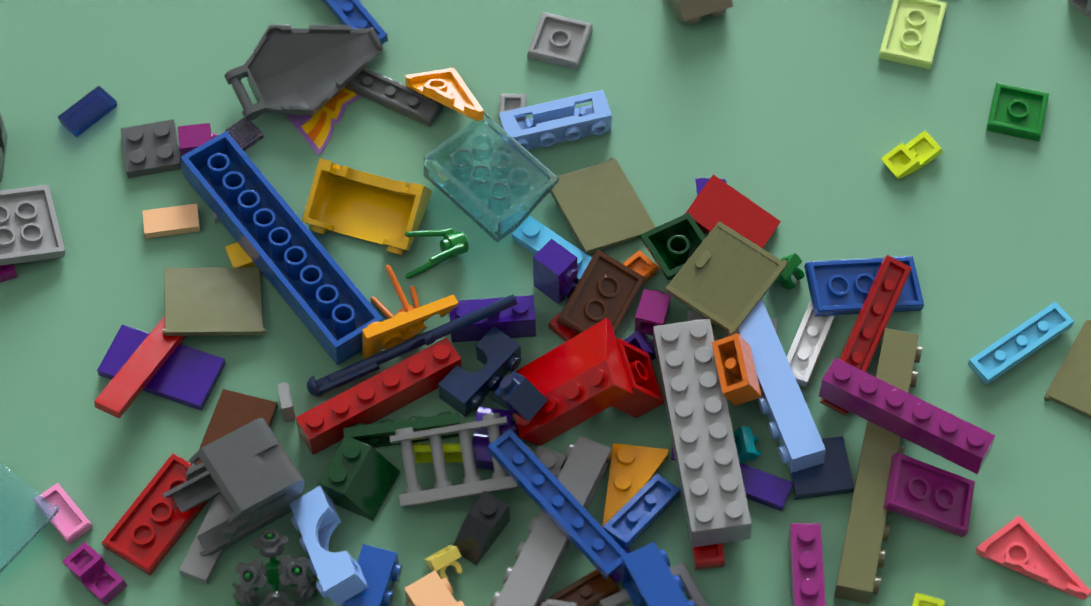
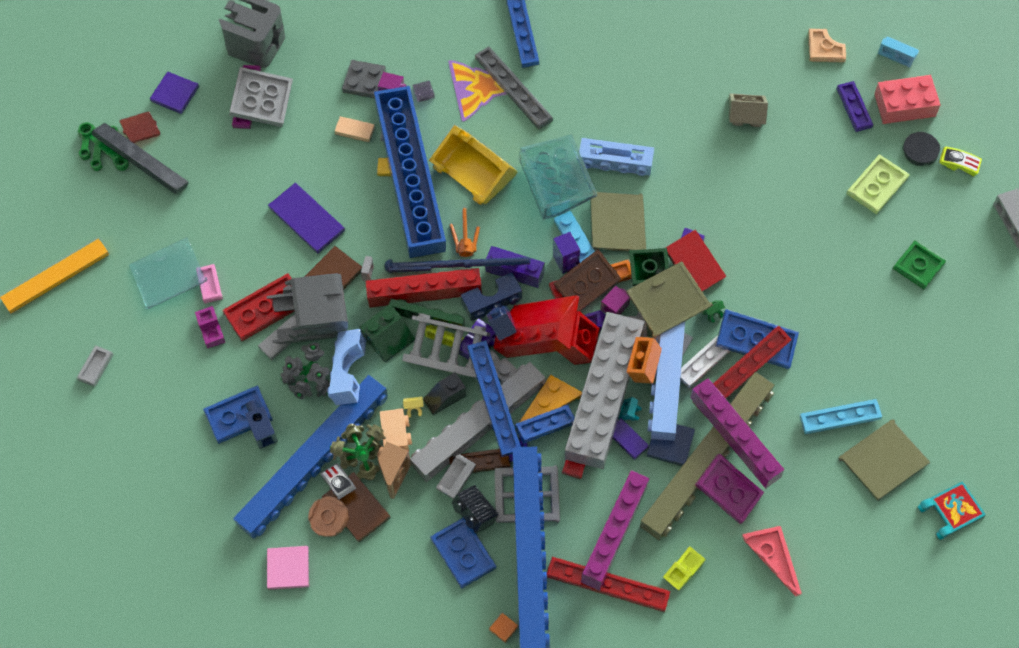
camera: 25 degrees right, 5 degrees up
clear blue tile [58,86,118,137] -> none
tile [94,315,186,419] -> none
olive piece [162,267,266,336] -> none
dark grey windscreen [224,25,383,121] -> none
light orange wing [362,294,459,359] -> none
light orange wing [405,68,484,121] -> none
green plant [405,228,469,279] -> none
light grey tile [499,94,527,121] -> none
light grey tile [527,12,593,70] -> none
neon yellow slope [881,130,943,179] -> none

